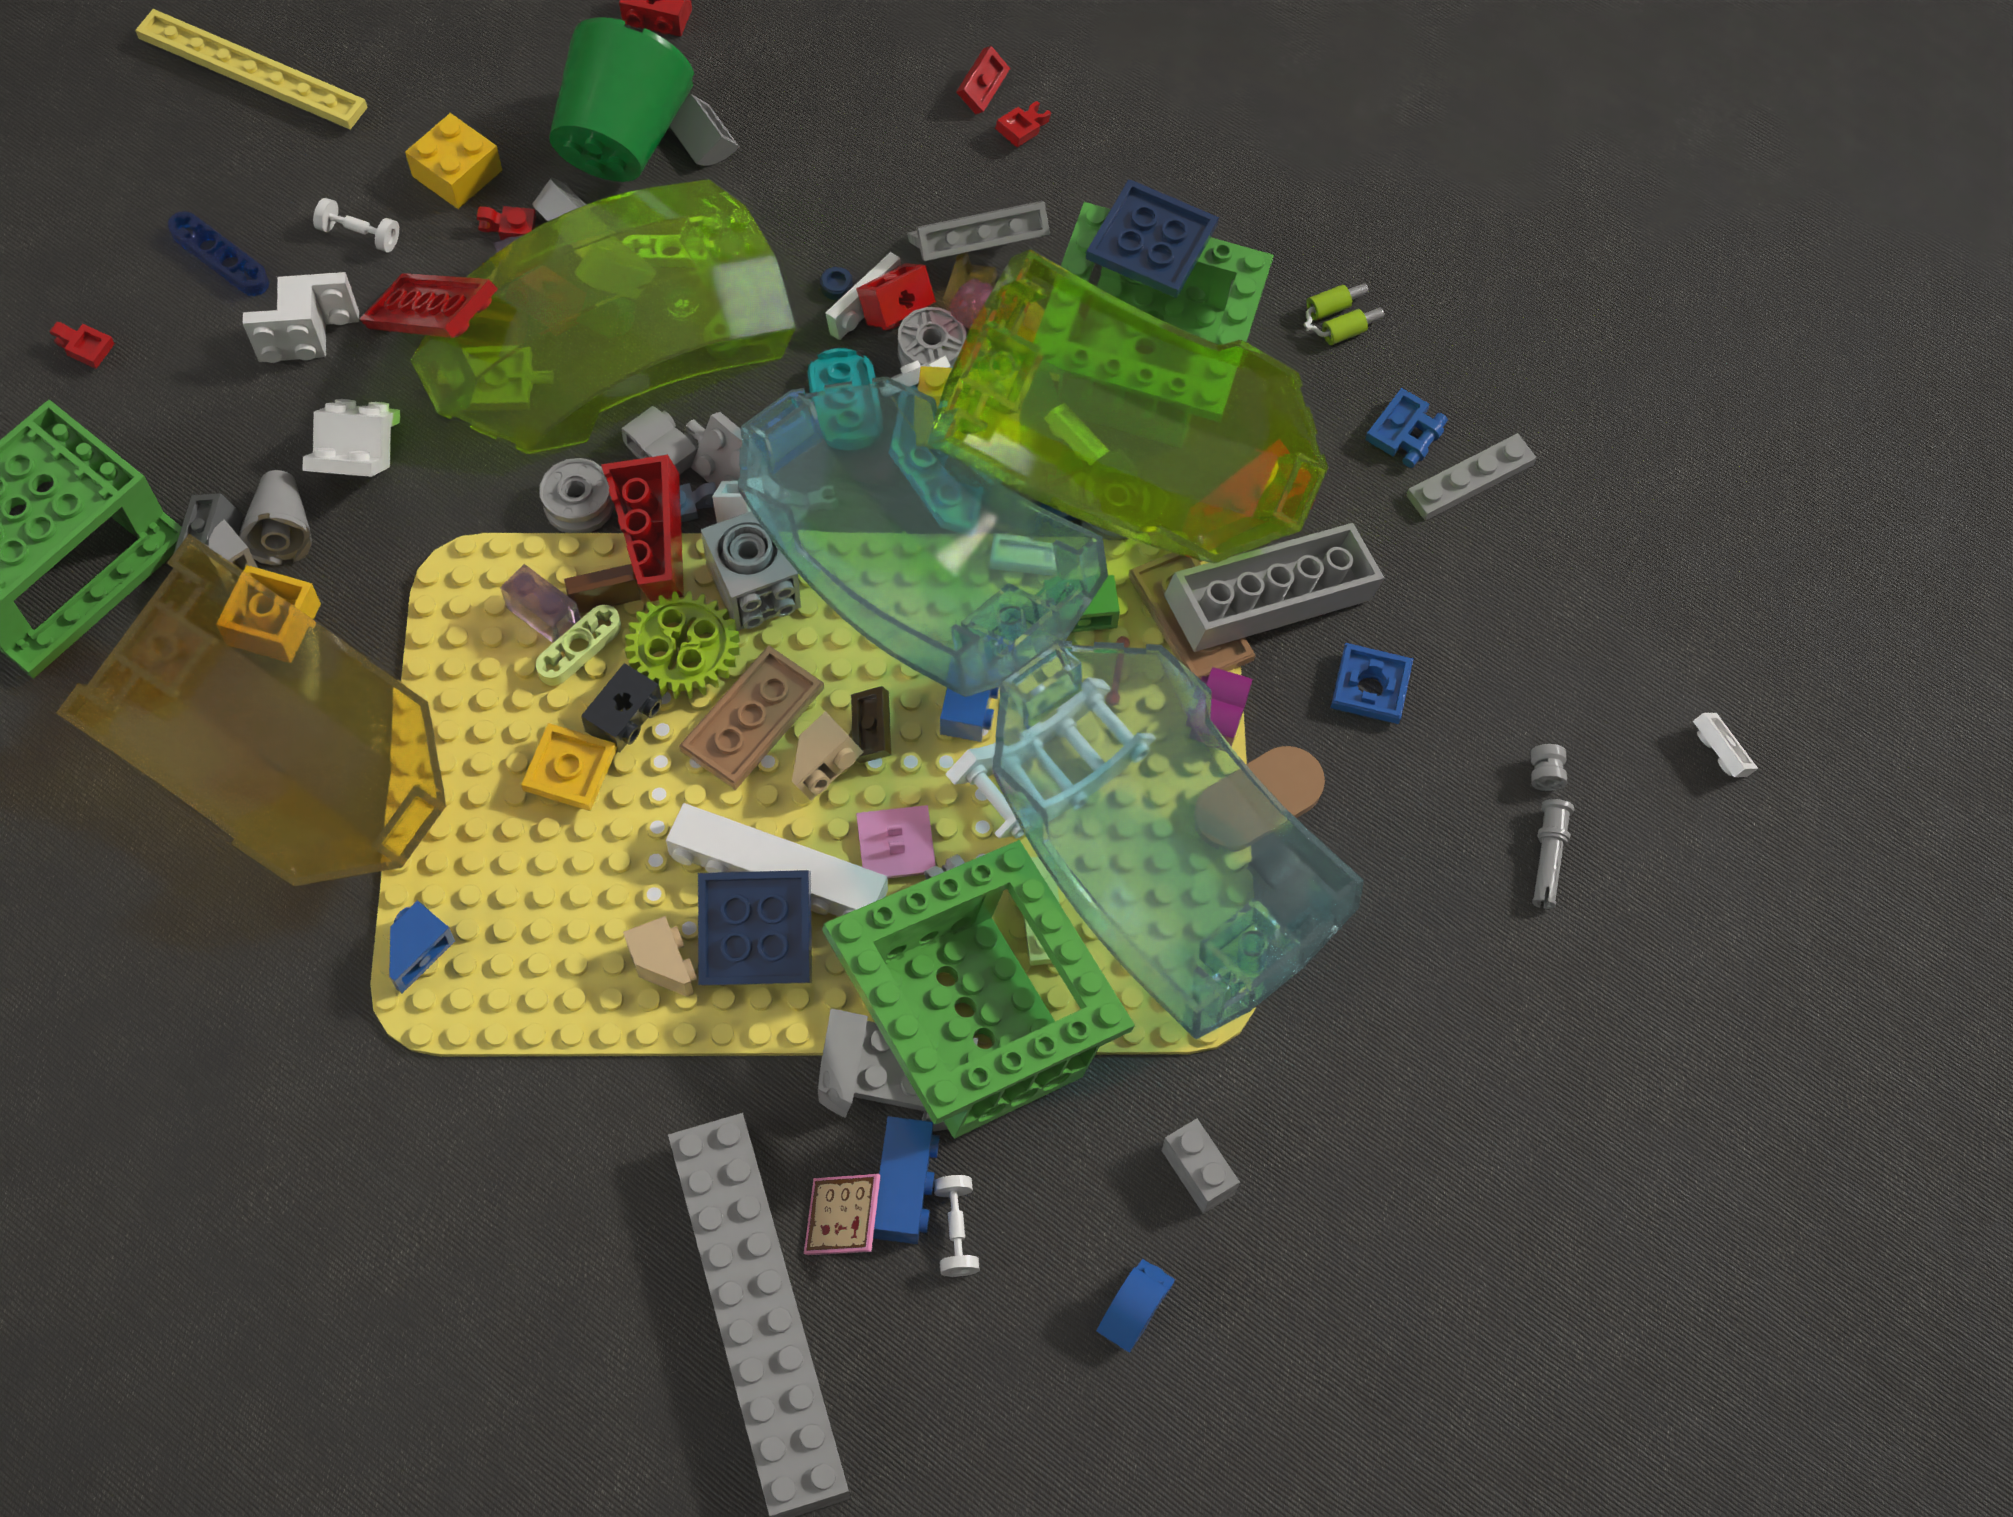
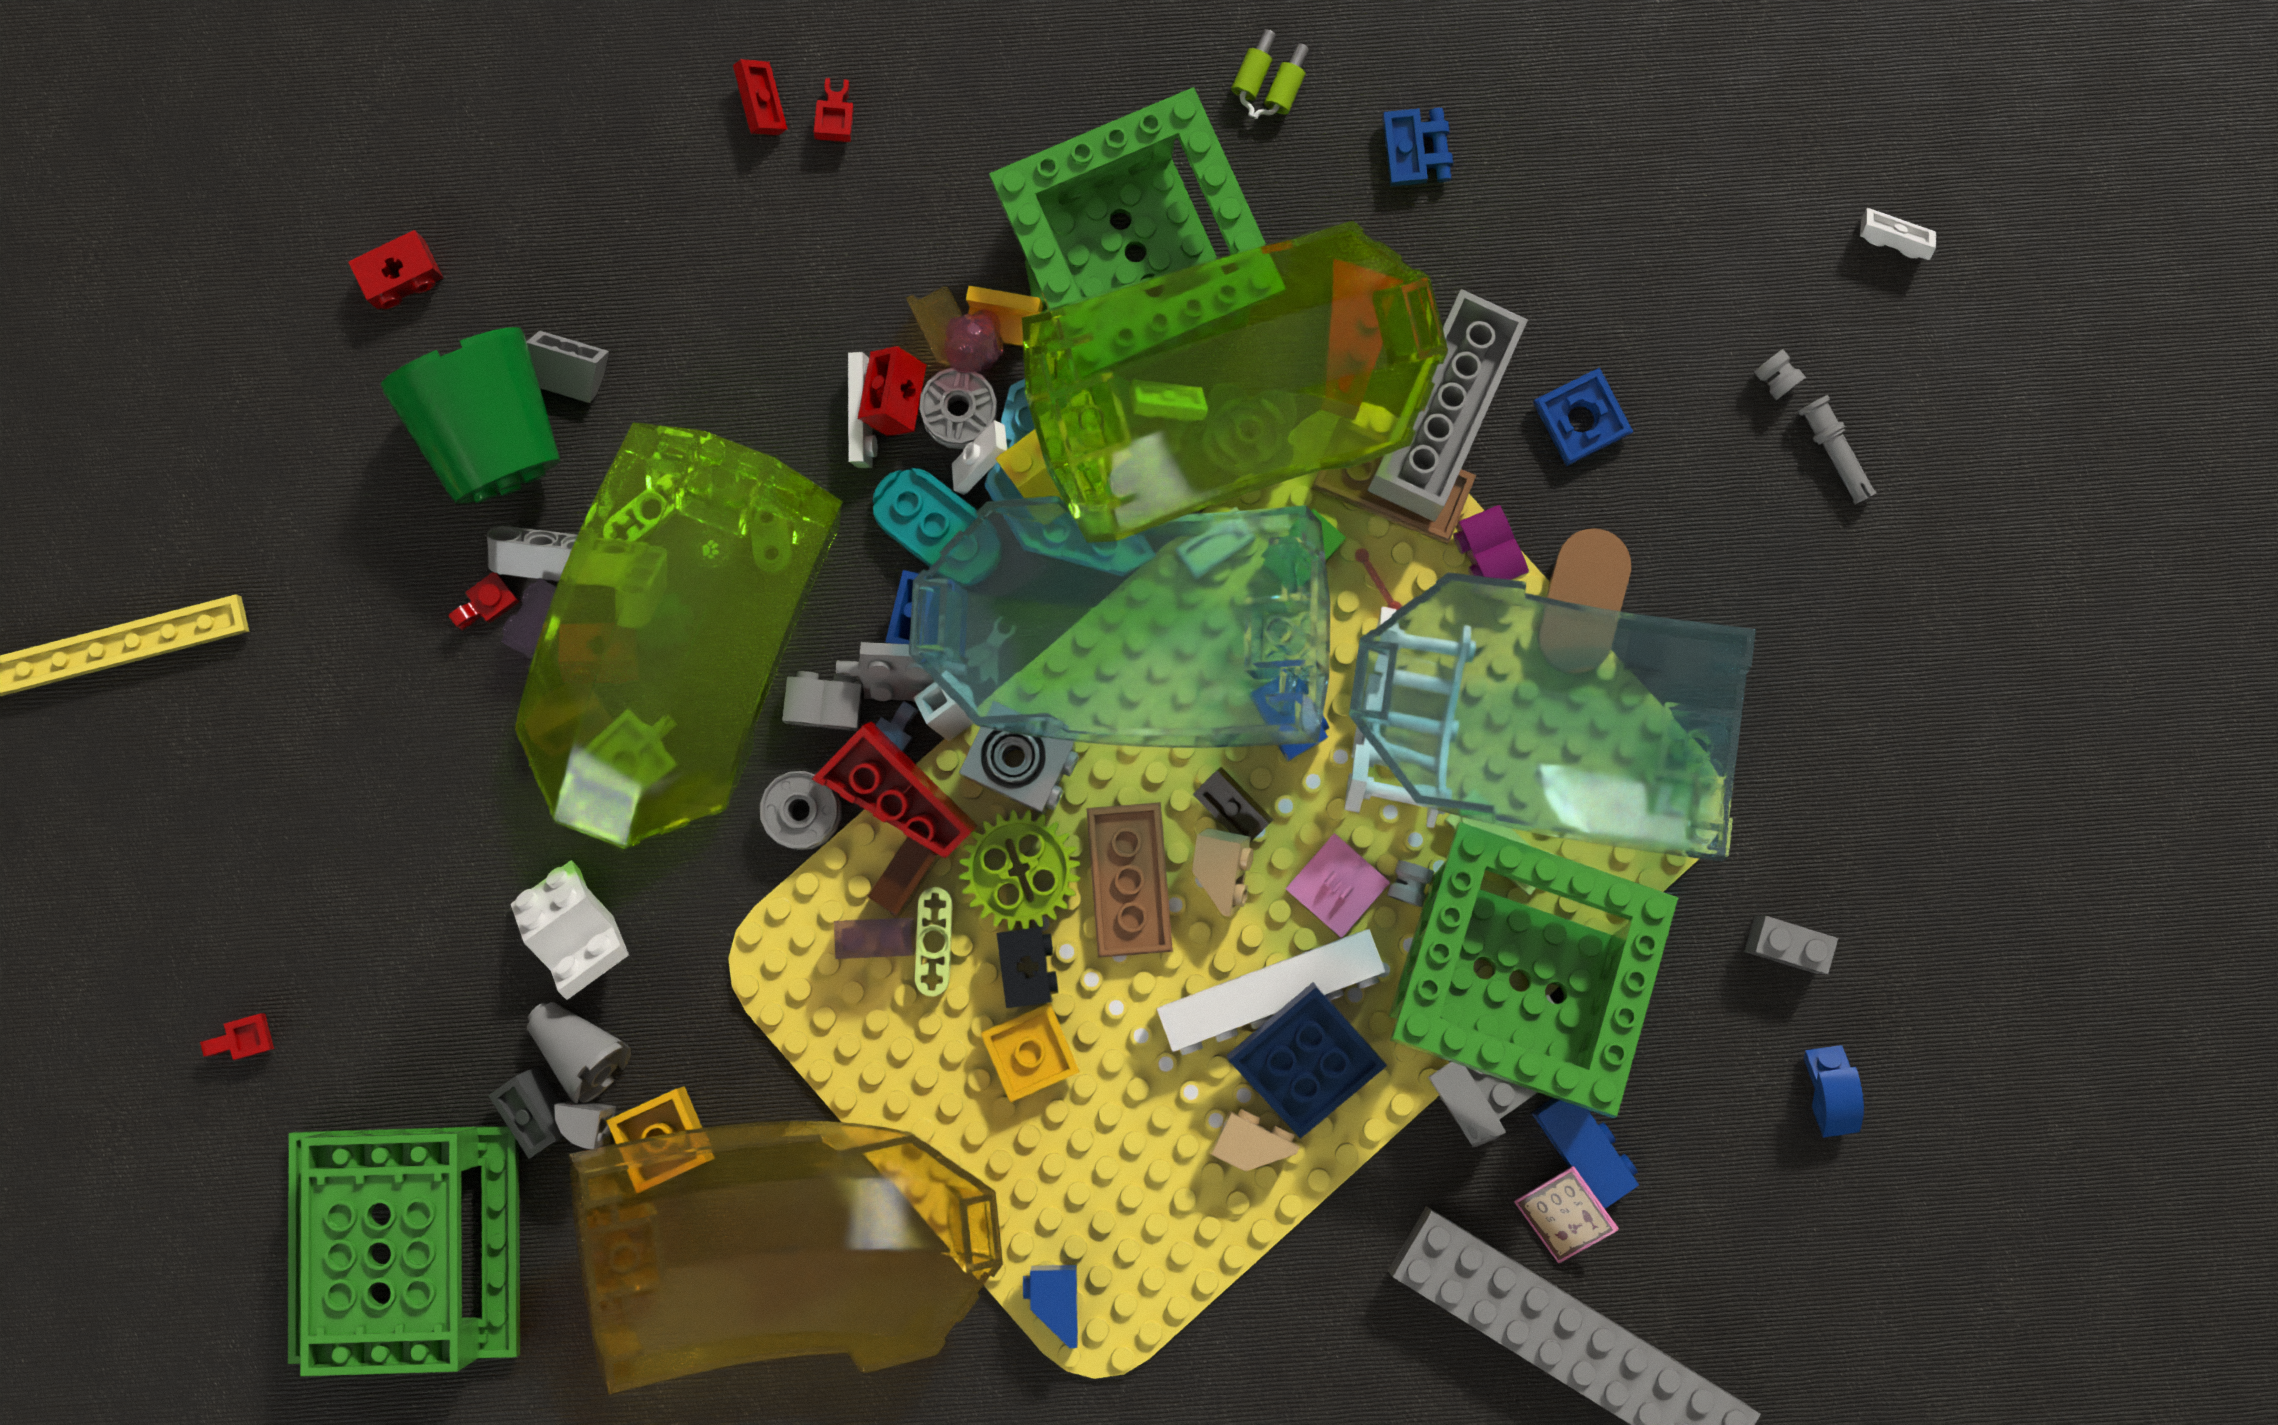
camera: 40 degrees left, 20 degrees up
clear blue beam [168,211,269,296] -> none
white bracket [243,272,359,363] -> none
white wheel [313,198,399,252] -> none
red plate [359,273,498,338] -> none
yellow brick [405,113,502,209] -> none
dark blue tile [820,267,853,300] -> none
light grey fence [907,201,1050,261] -> none
white wheel [933,1175,980,1277] -> none
dark blue plate [1086,179,1219,298] -> none
light grey plate [1406,433,1537,521] -> none

